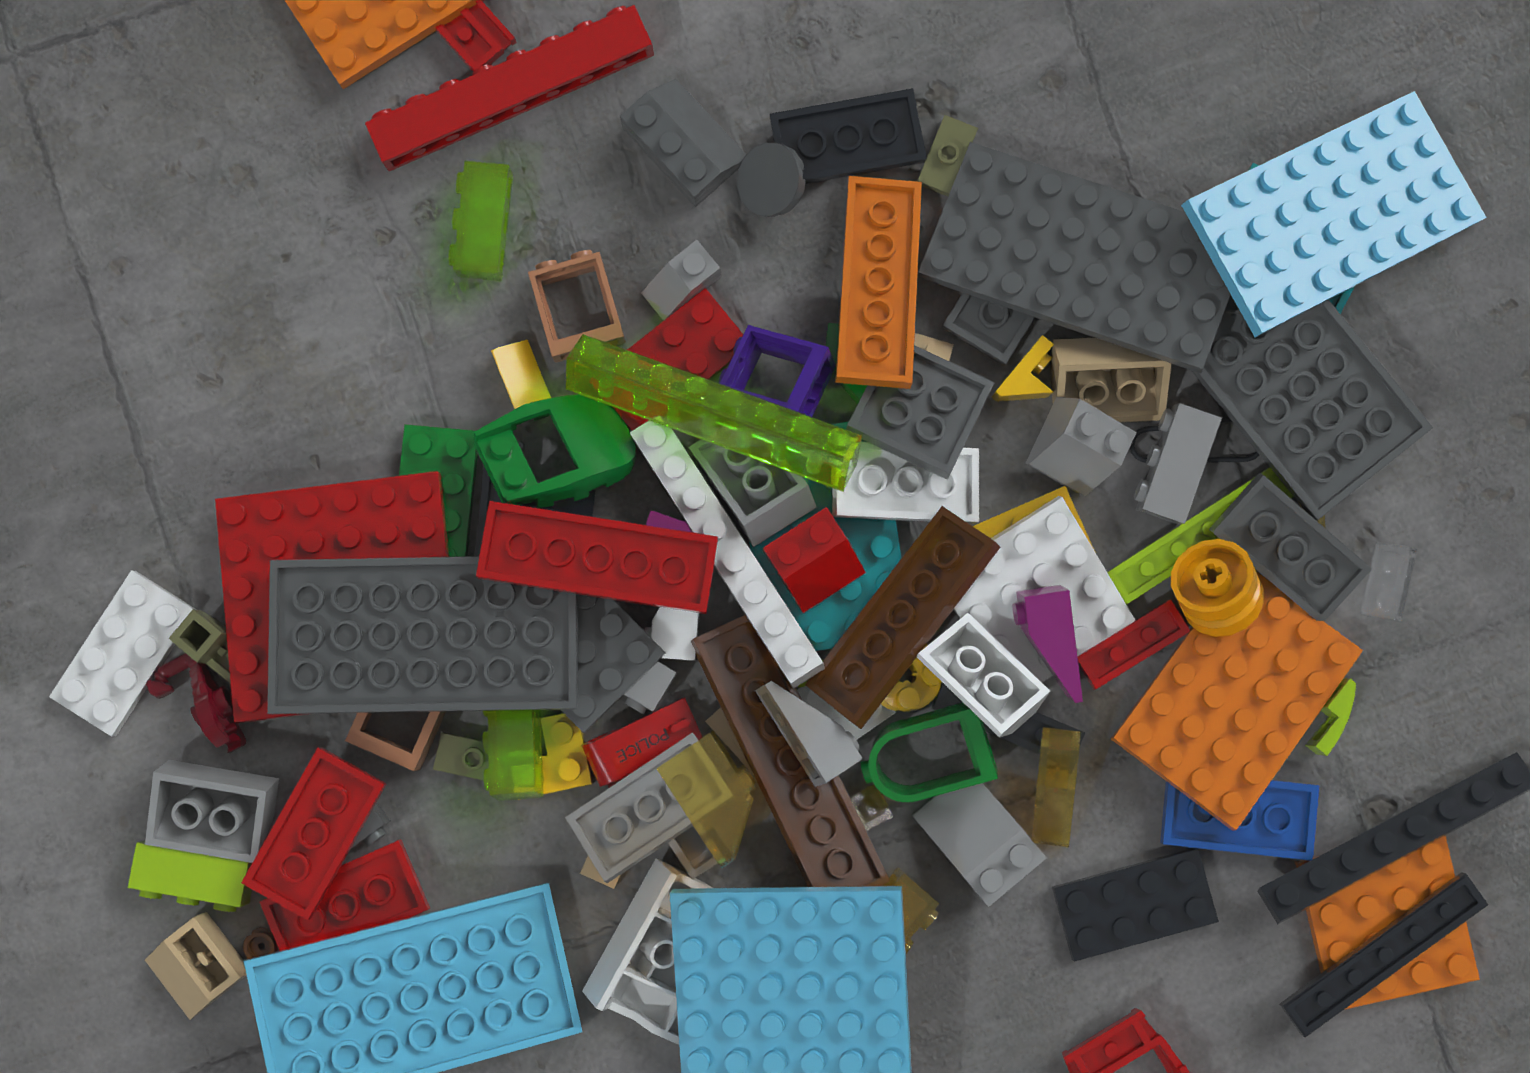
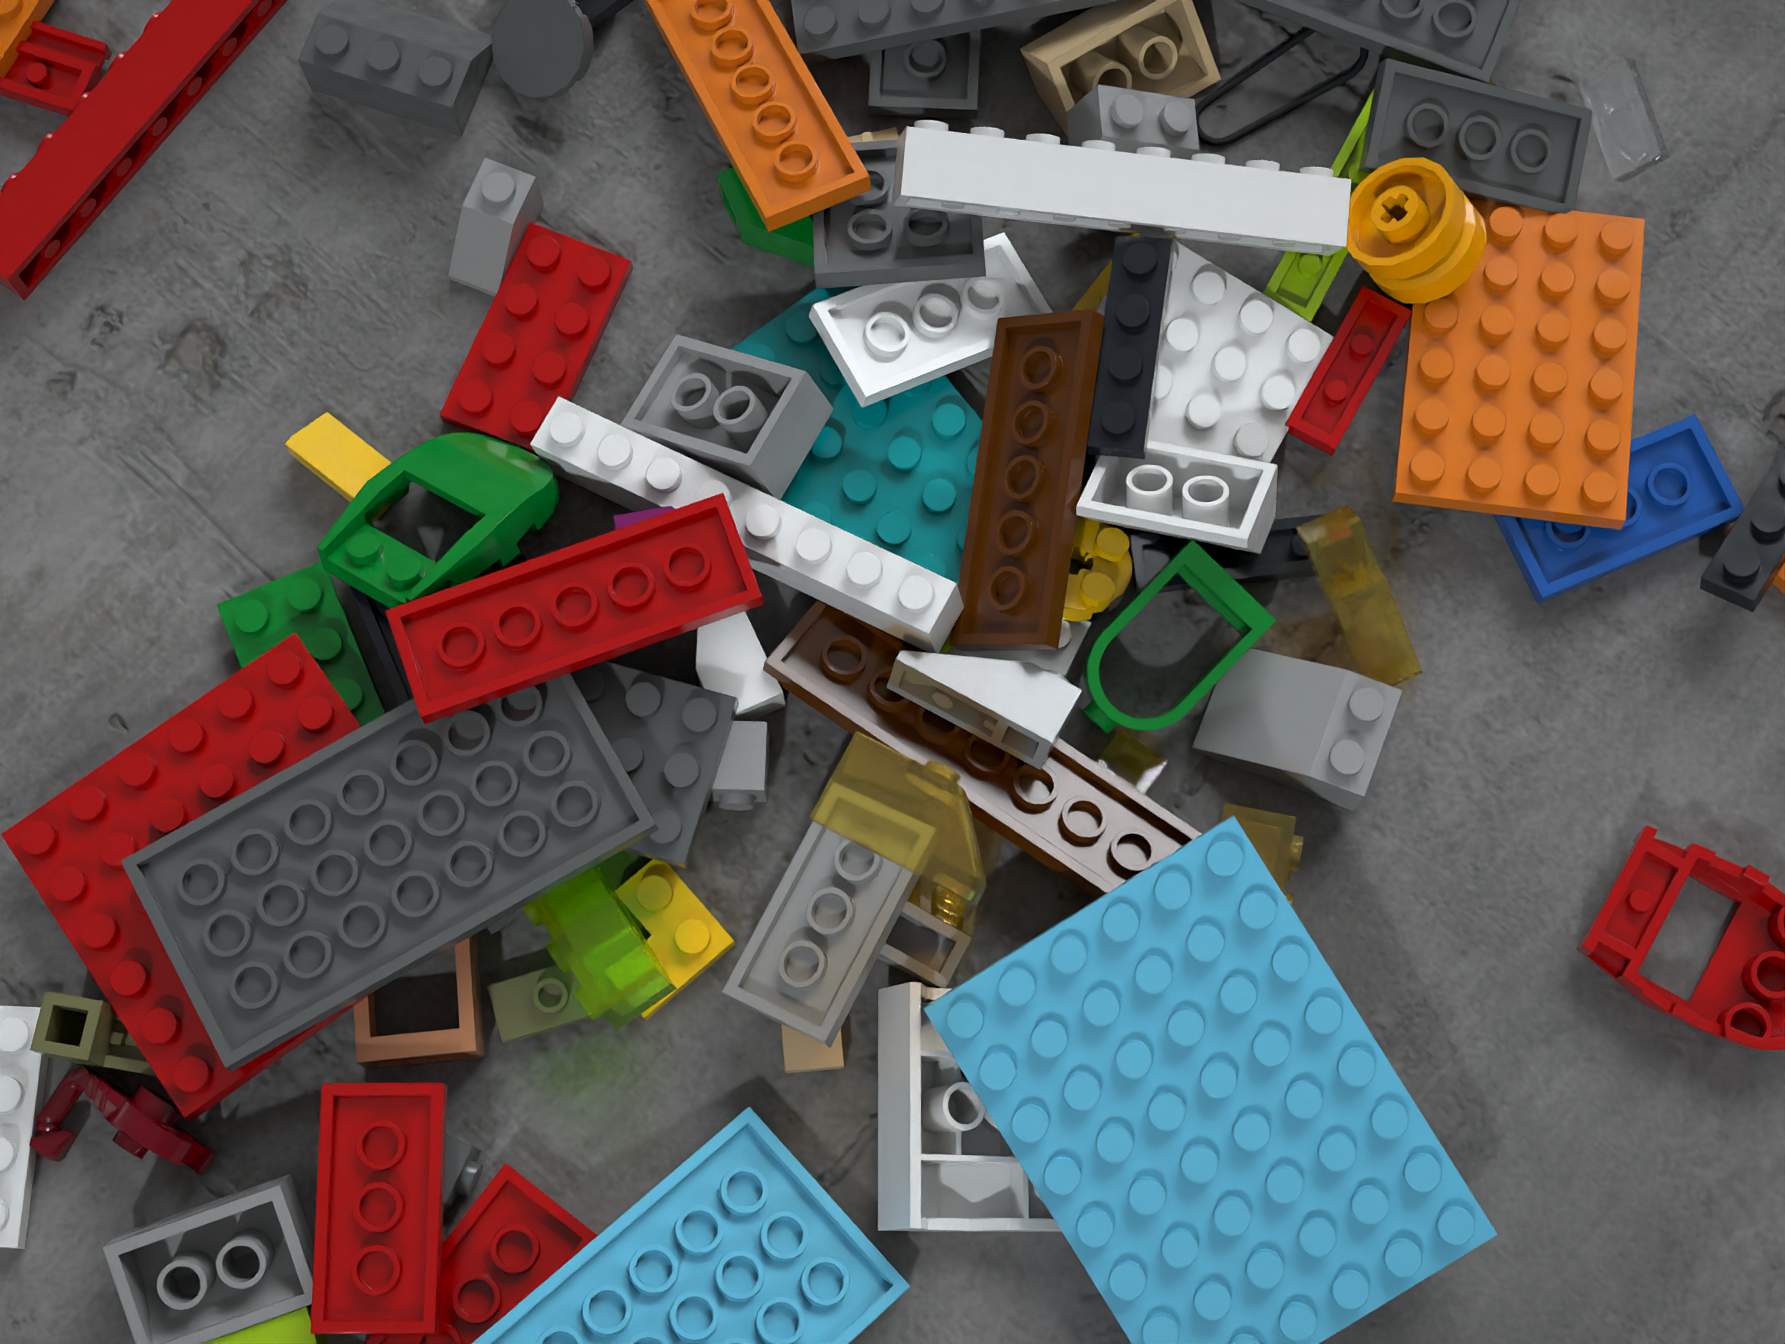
camera: 25 degrees left, 10 degrees down
clear neon green brick [448,161,513,281] -> none
nougat window [528,250,626,363] -> none
clear neon green brick [566,334,863,492] -> none
red door [581,697,703,788] -> none
dark purple window [718,325,836,429] -> none
red slope [763,507,866,613] -> none
yellow slope [991,335,1054,402] -> none
magenta slope [1012,585,1083,703] -> none
black plate [1052,848,1219,962] -> none
light grey brick [1134,403,1222,524] -> none
lime slope [1305,678,1356,756] -> none
none -> white brick [892,120,1352,256]
none -> black plate [1086,235,1173,459]

